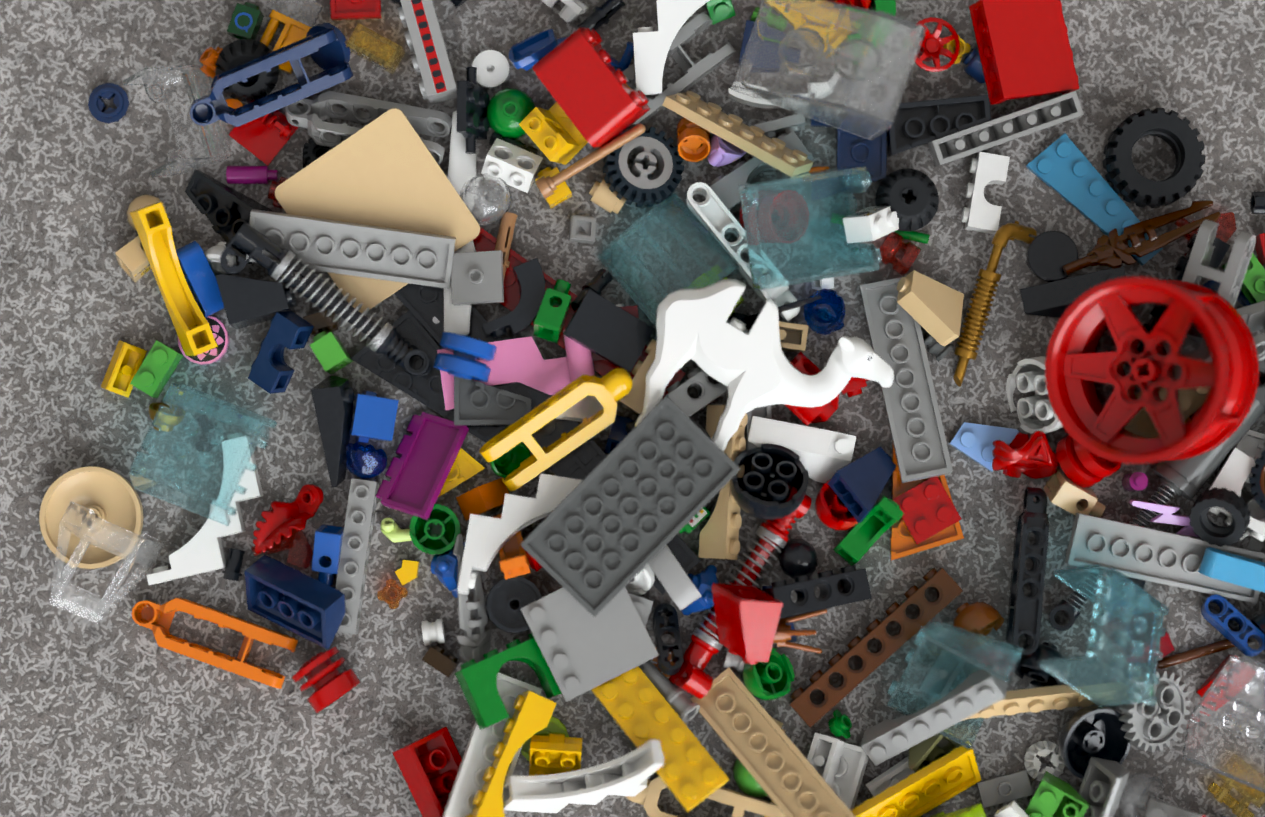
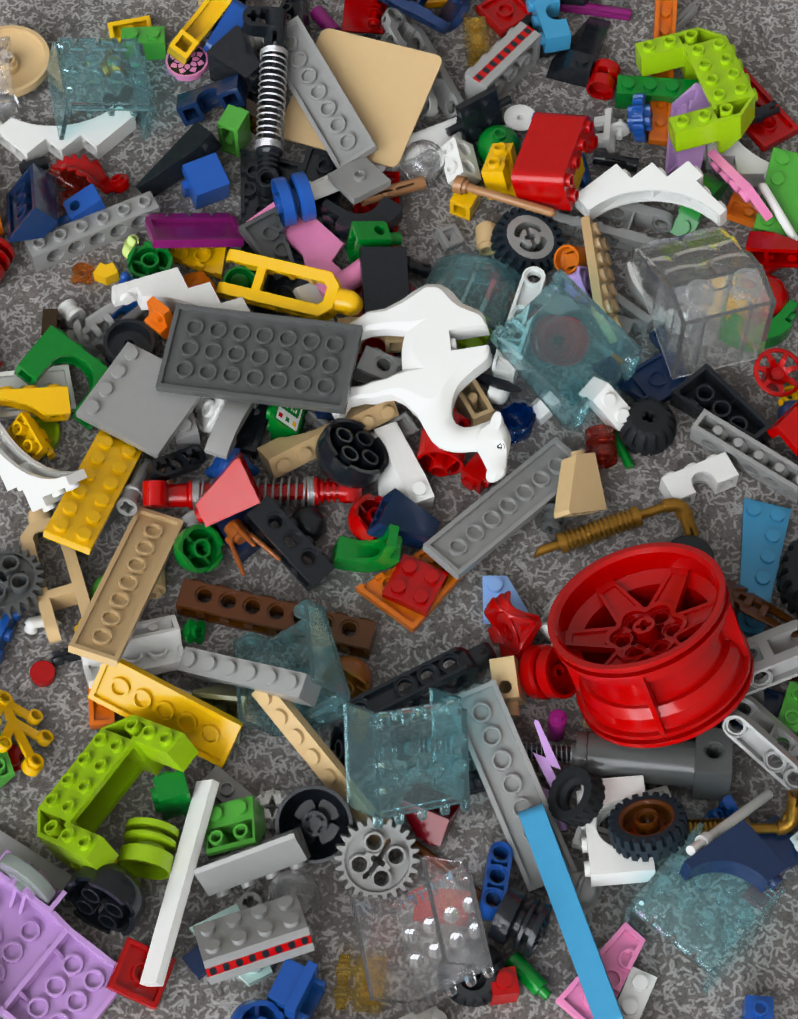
camera: 55 degrees right, 25 degrees down
clear blue hair [346,442,387,479] -> none

